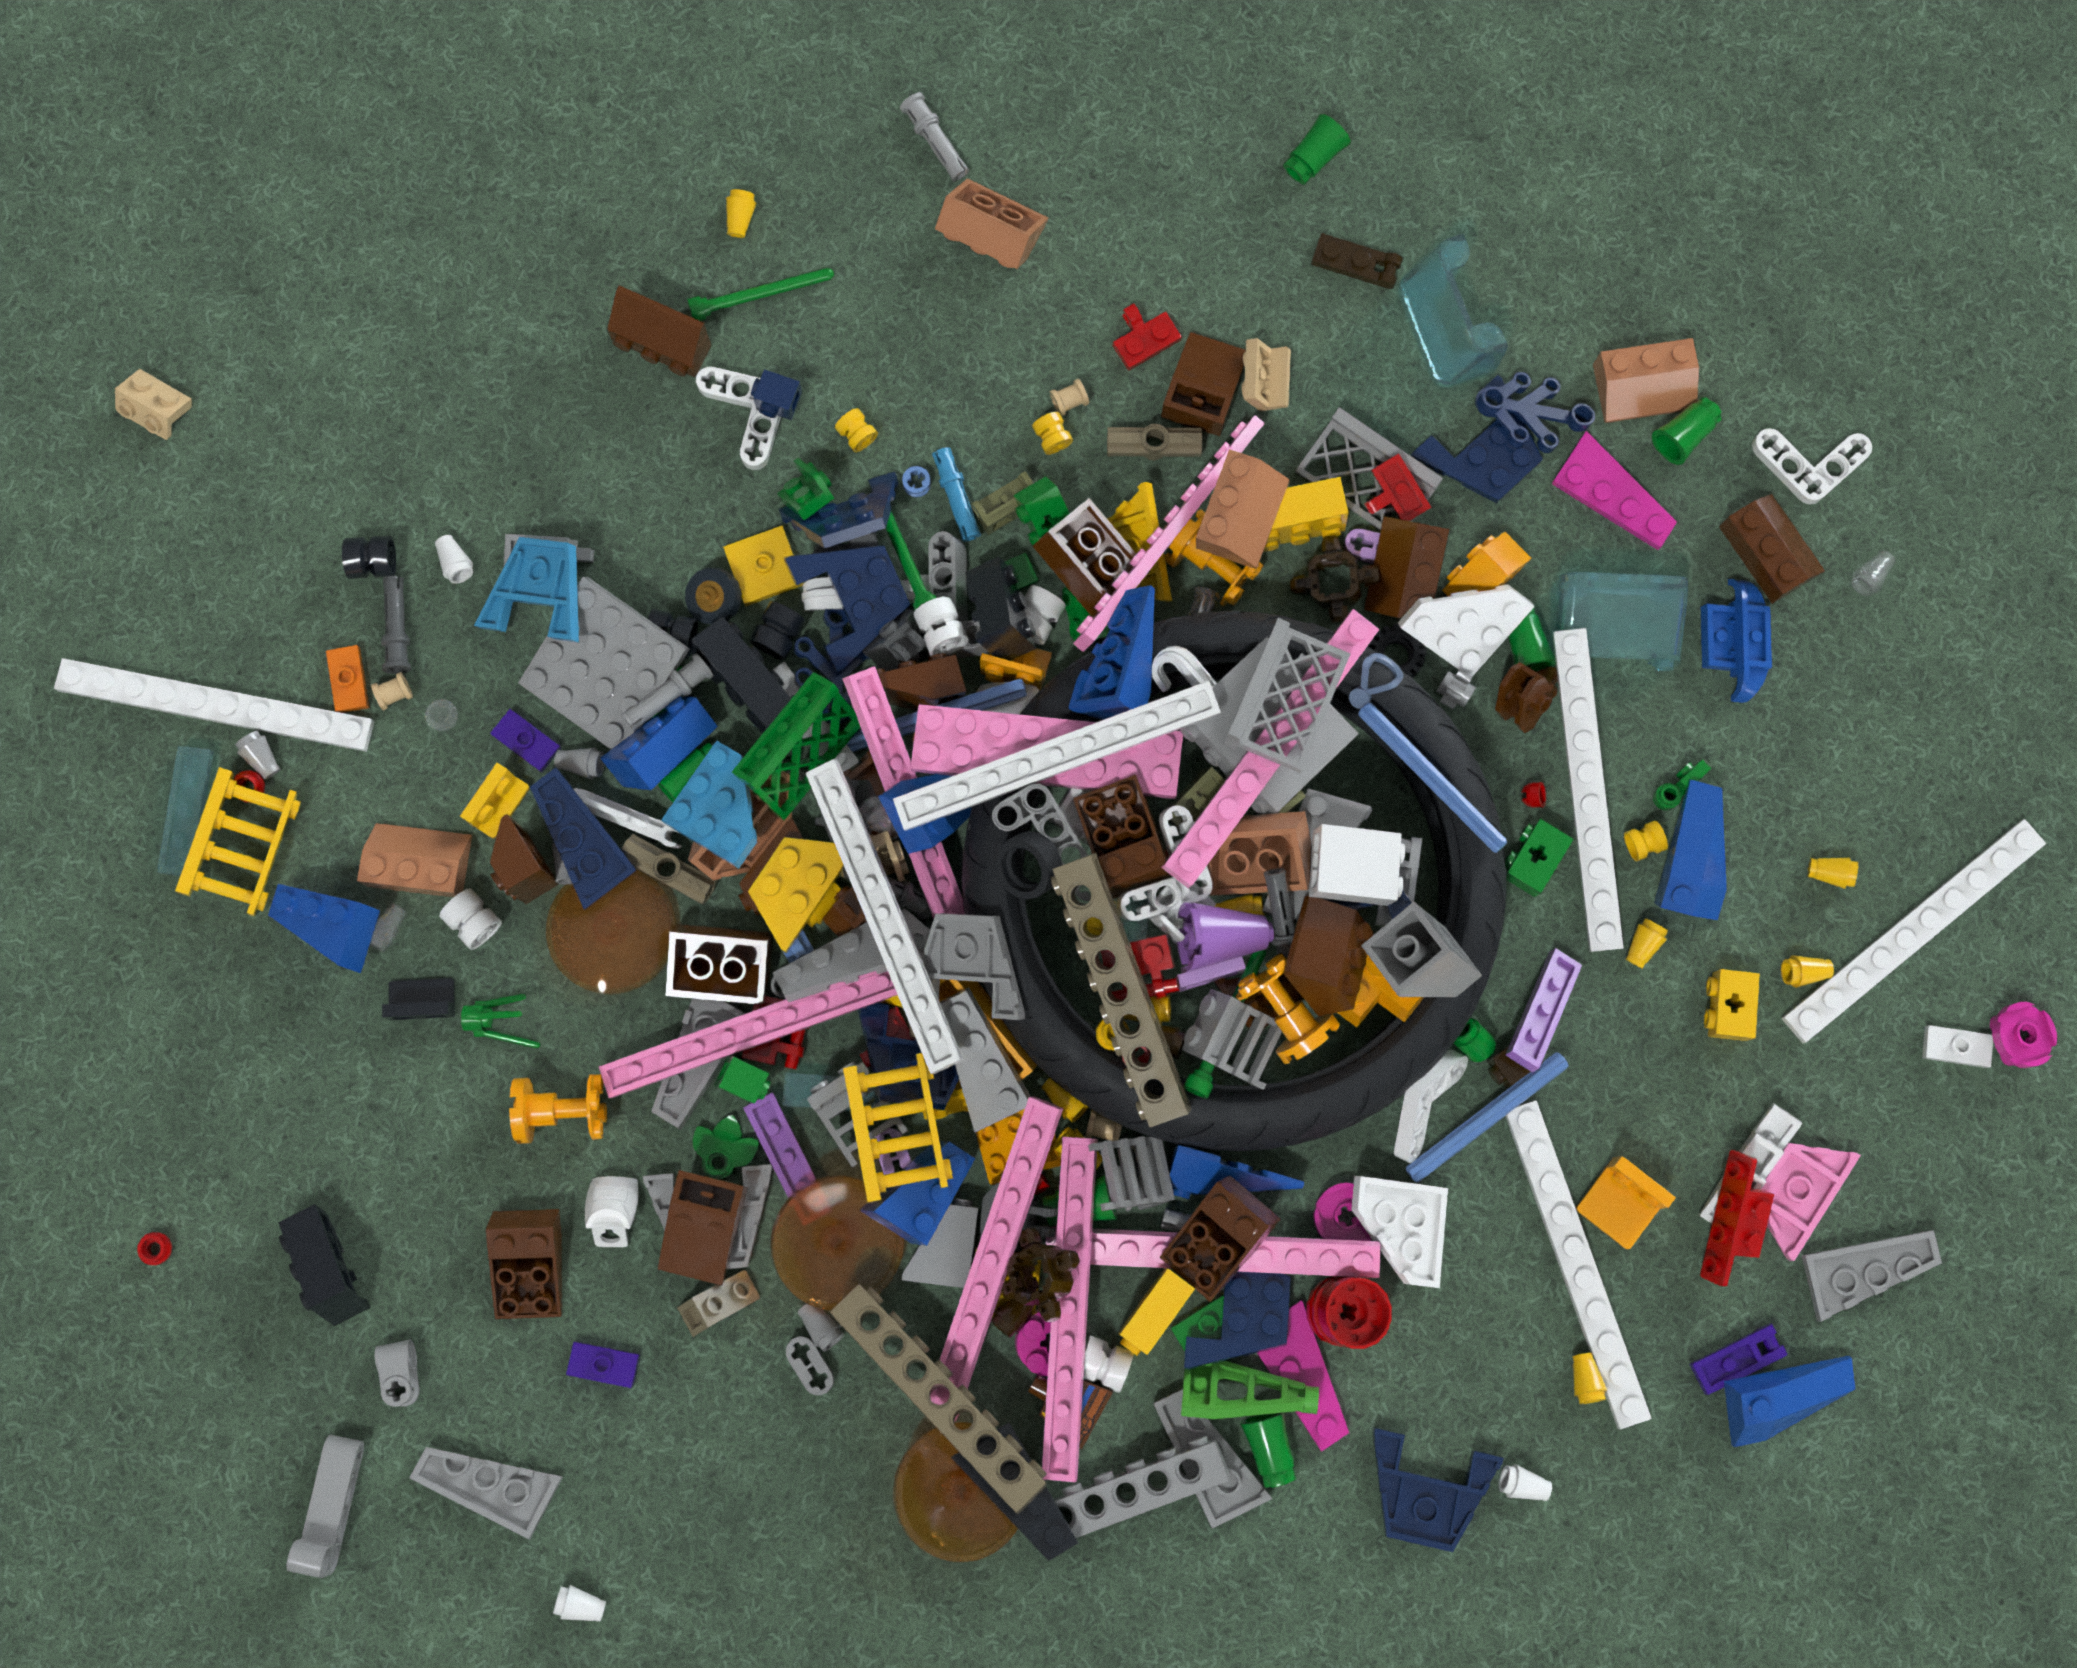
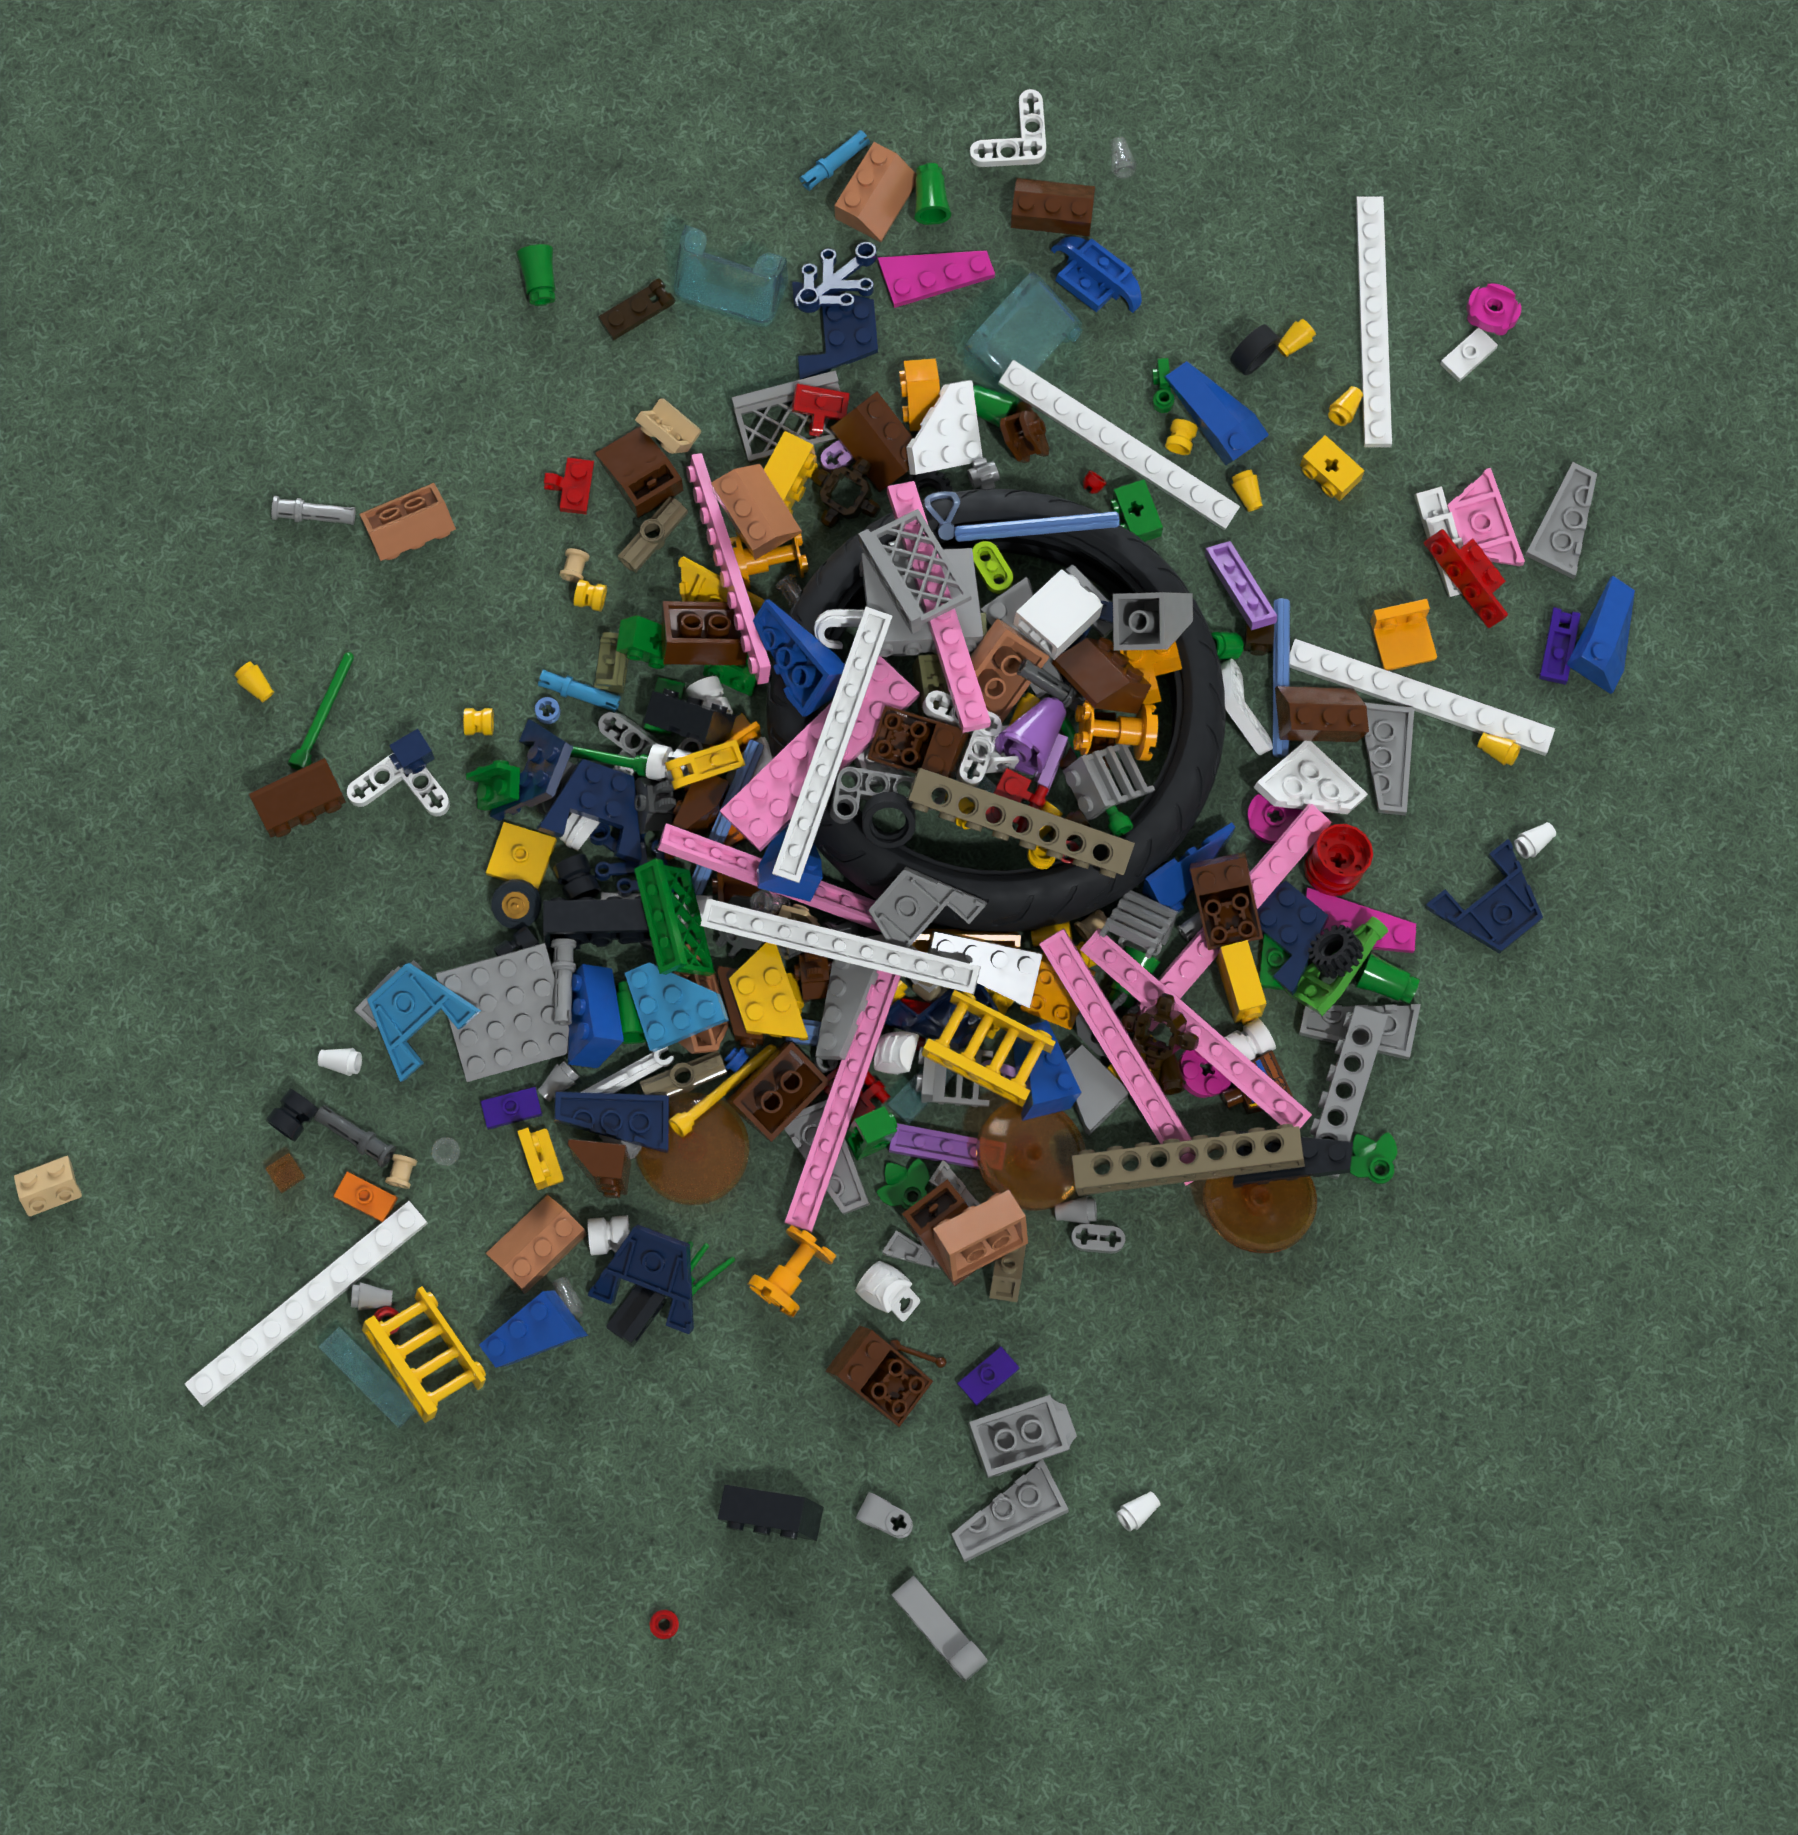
camera: 50 degrees left, 5 degrees down
none -> clear orange plate [265,1153,305,1193]
none -> dark blue wing [588,1224,694,1334]
none -> yellow plate [664,739,745,790]
none -> yellow piece [669,1044,777,1138]
none -> blue plate [724,1047,749,1073]
none -> dark azure pin [799,130,870,191]
none -> white piece [874,1031,919,1075]
none -> reddish brown hinge [890,1340,947,1368]
none -> nougat slope [933,1190,1028,1281]
none -> light grey slope [968,1395,1077,1478]
none -> lime plate [972,541,1013,594]
none -> black tyre [1230,324,1280,375]
none -> reddish brown slope [1275,686,1369,742]
none -> black tyre [1308,925,1364,979]
none -> green plate [1350,1132,1398,1184]
none -> light grey wing [1364,703,1414,815]

